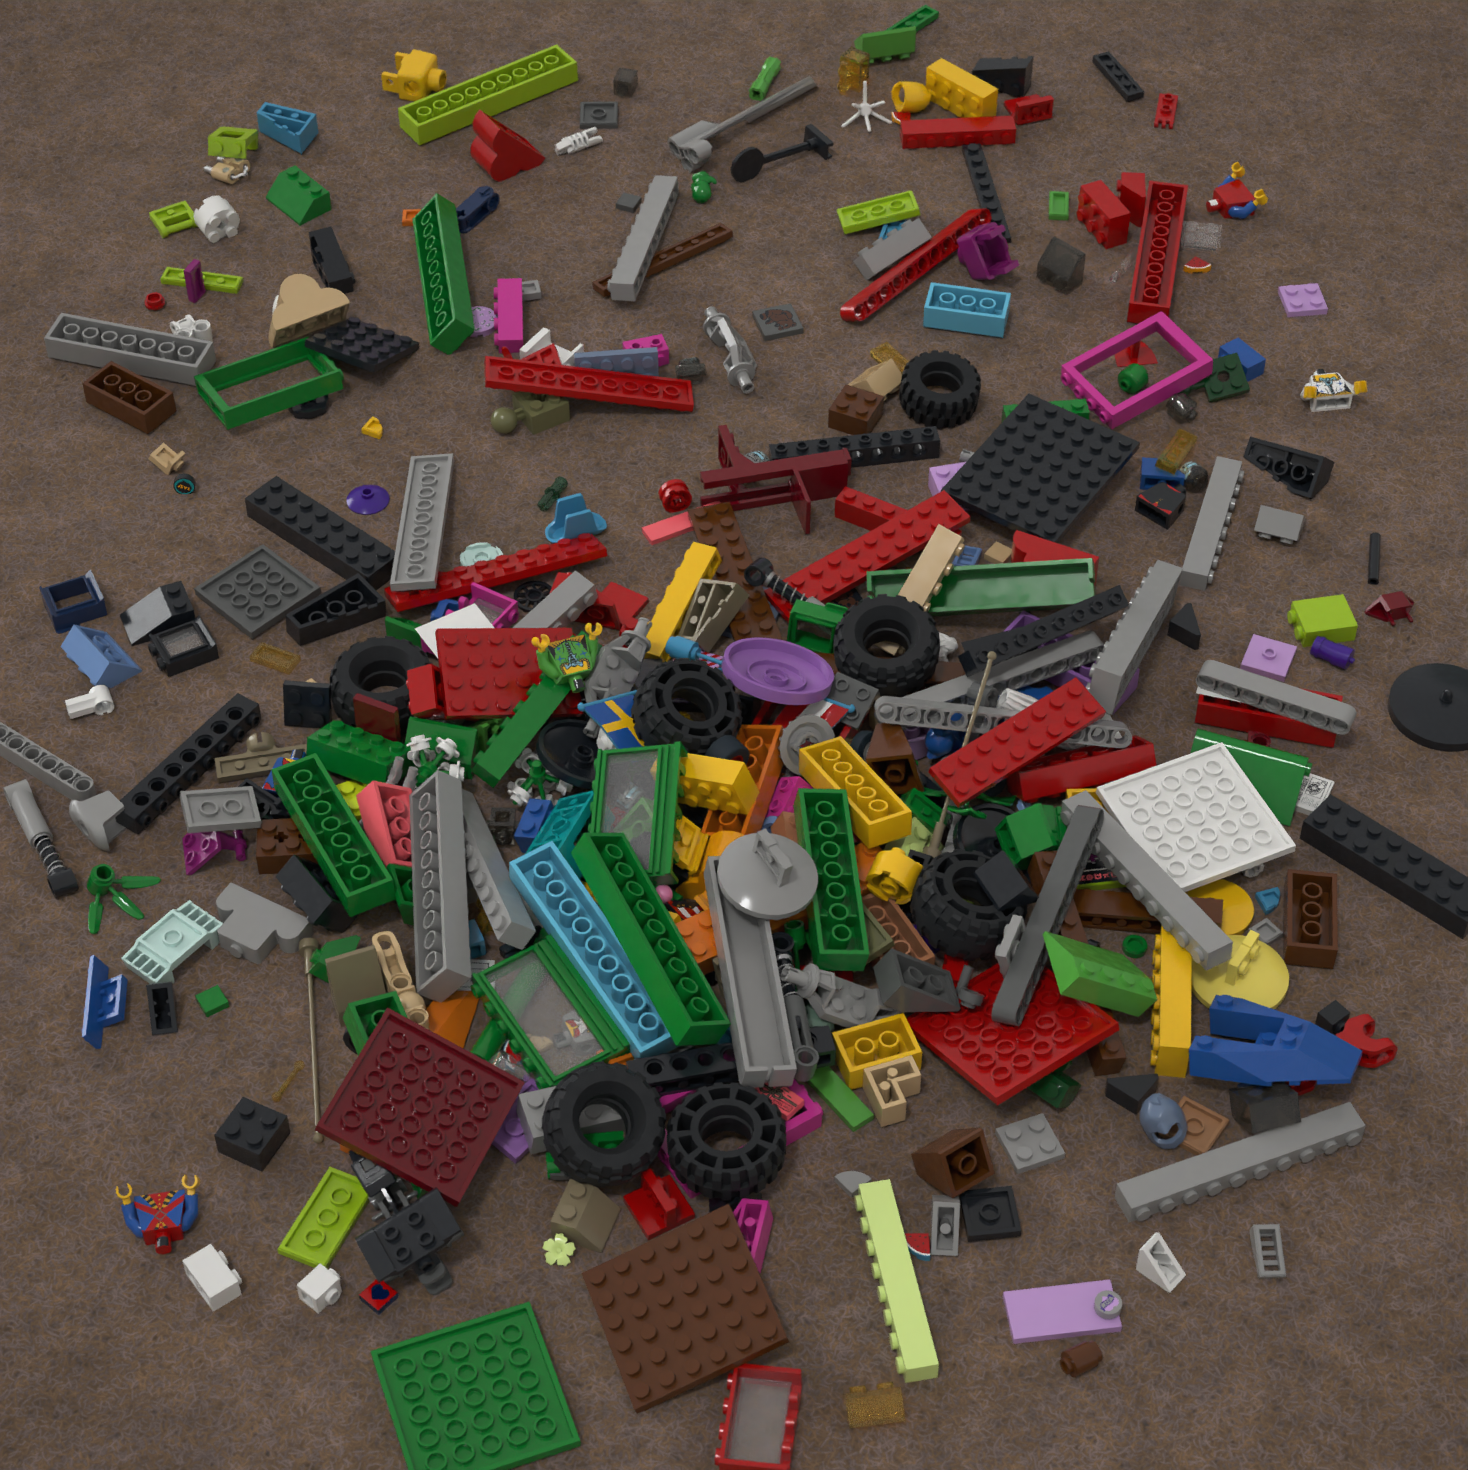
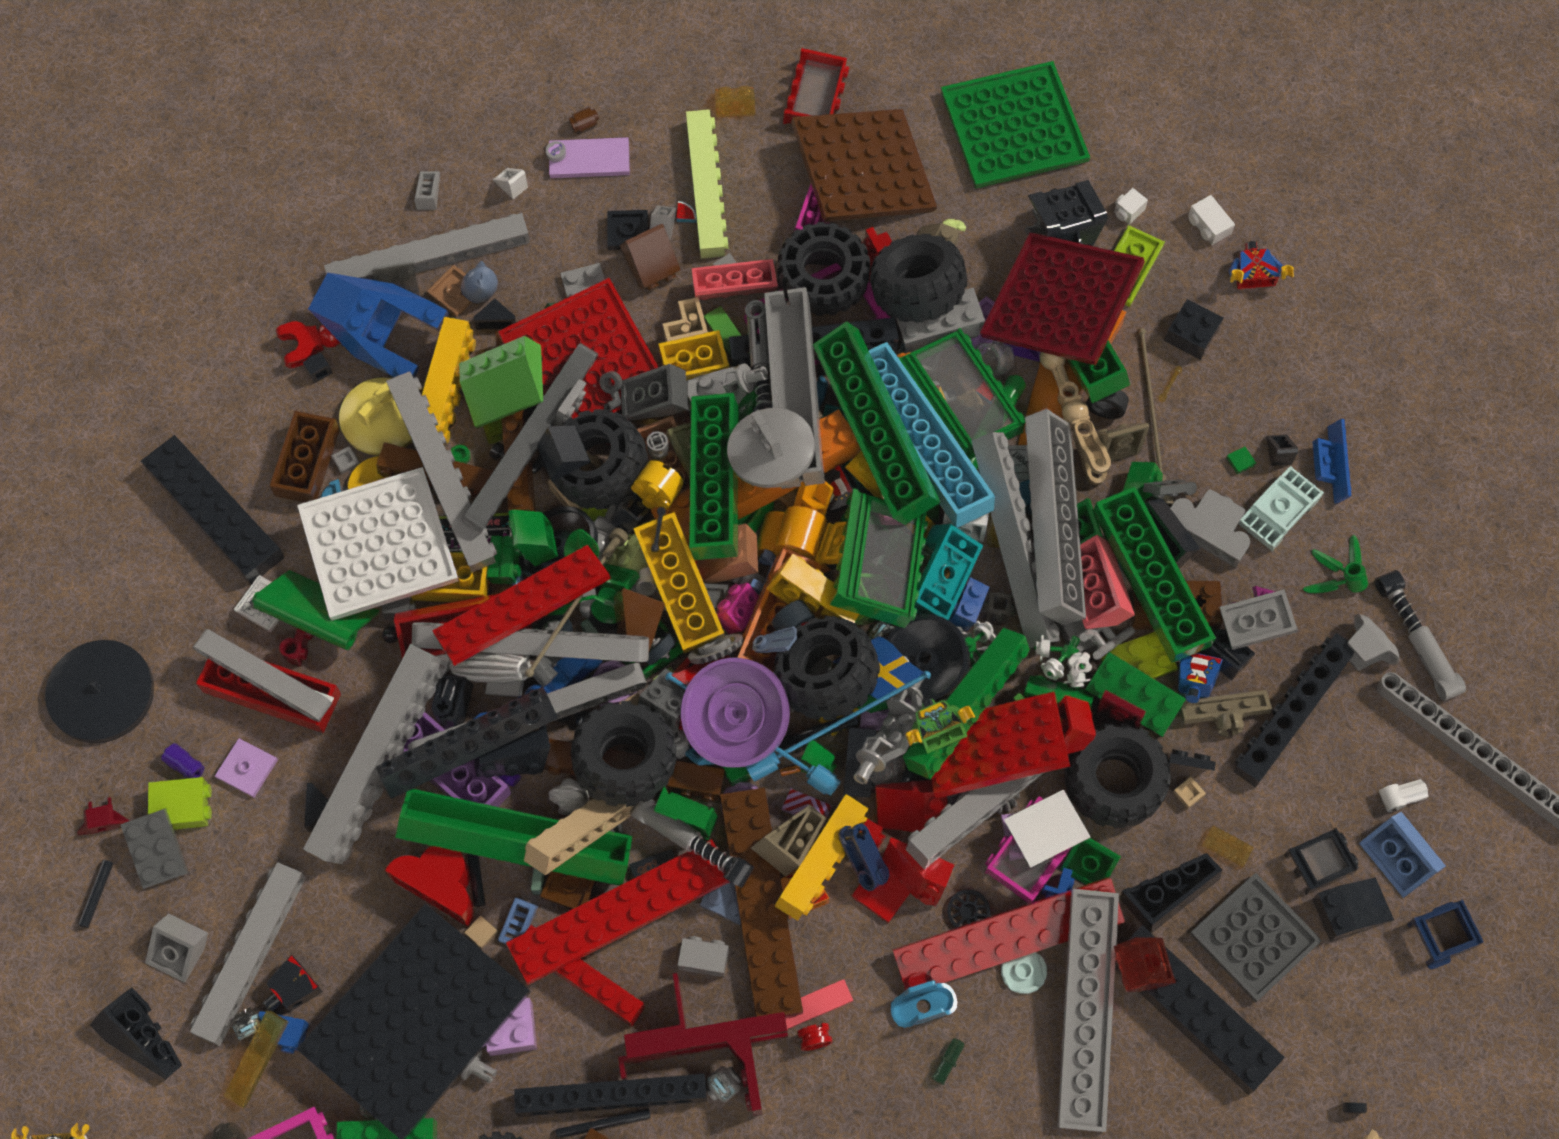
camera: 175 degrees left, 20 degrees up
dark purple dish [346,485,390,515] -> none
none -> dark grey plate [120,808,189,889]
none -> light grey wheel [647,431,669,460]
none -> black hinge [651,507,666,552]
none -> light grey brick [678,936,729,977]
none -> coral slope [691,259,778,300]
none -> sand blue piece [753,626,797,653]
none -> dark blue piece [839,824,890,891]
none -> clear red slope [1113,938,1176,992]
none -> dark grey hinge [1143,479,1197,498]

